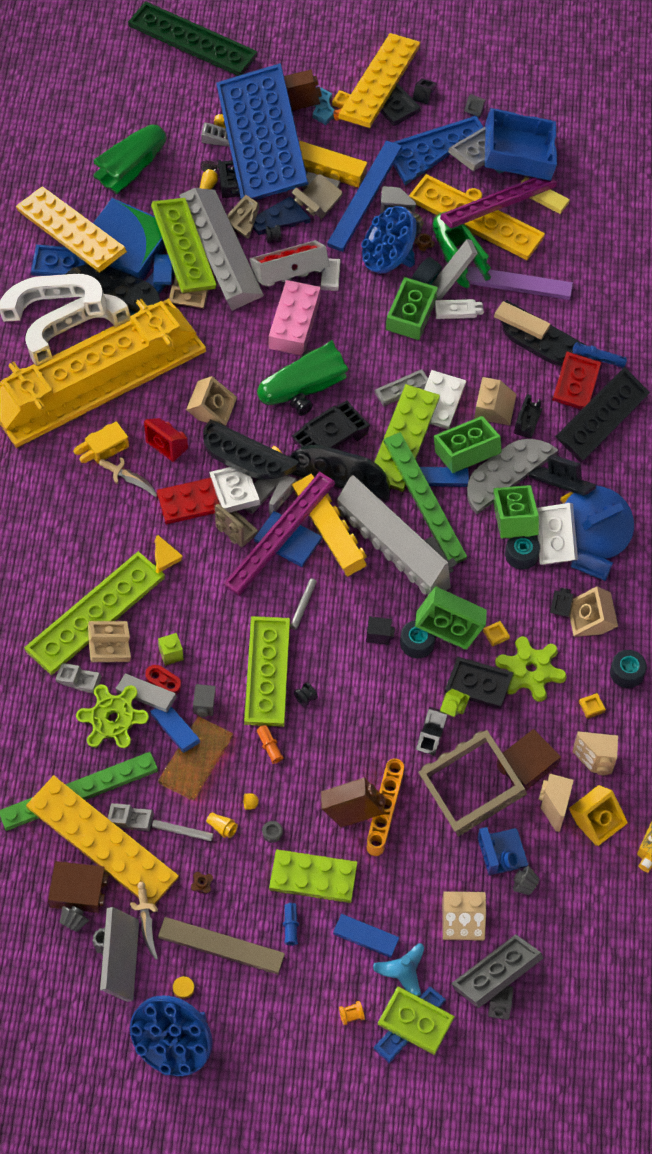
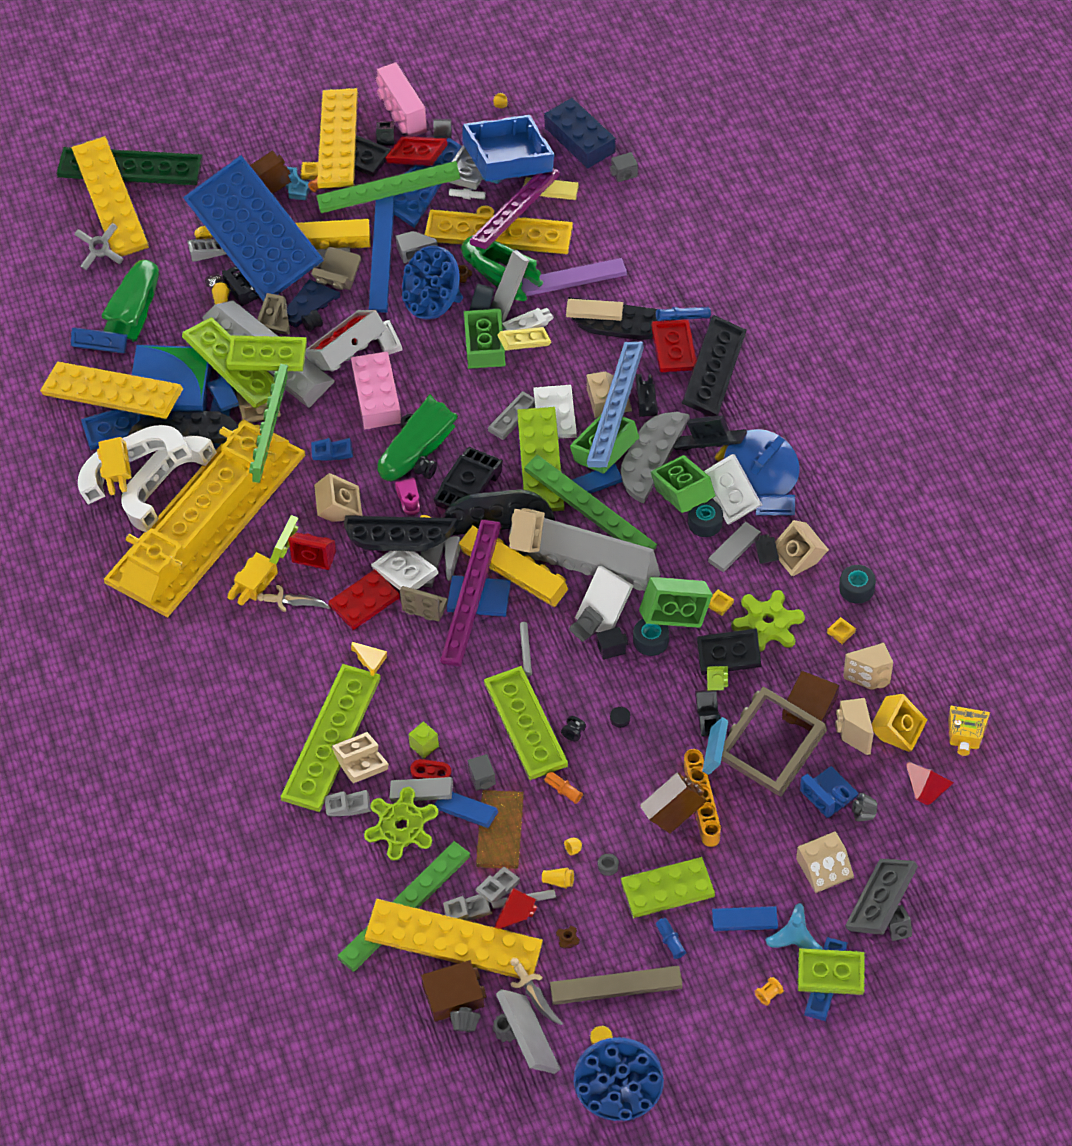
camera: 20 degrees left, 5 degrees down
none -> blue tile [70,327,127,353]
none -> yellow plate [72,136,149,257]
none -> light grey bar [75,223,123,270]
none -> yellow hinge [97,437,132,495]
none -> lime plate [227,335,307,371]
none -> bright green plate [249,364,288,483]
none -> lime plate [269,515,299,565]
none -> blue slope [311,438,353,461]
none -> bright green plate [317,161,461,213]
none -> bright pink brick [376,62,427,137]
none -> red plate [385,136,448,166]
none -> dark pink piece [395,478,420,515]
none -> white bar [449,188,485,200]
none -> light grey slope [476,867,520,903]
none -> yellow hinge [493,93,507,109]
none -> red slope [494,888,537,929]
none -> light yellow tile [498,327,551,350]
none -> tan brick [509,508,545,553]
none -> dark blue brick [544,98,615,169]
none -> dark grey bracket [569,606,604,642]
none -> white tile [575,566,634,632]
none -> medium blue plate [587,342,644,468]
none -> dark grey brick [609,152,638,182]
none -> black tile [610,706,630,728]
none -> dark azure tile [702,717,728,775]
none -> light grey tile [708,522,761,573]
none -> red slope [906,762,954,805]

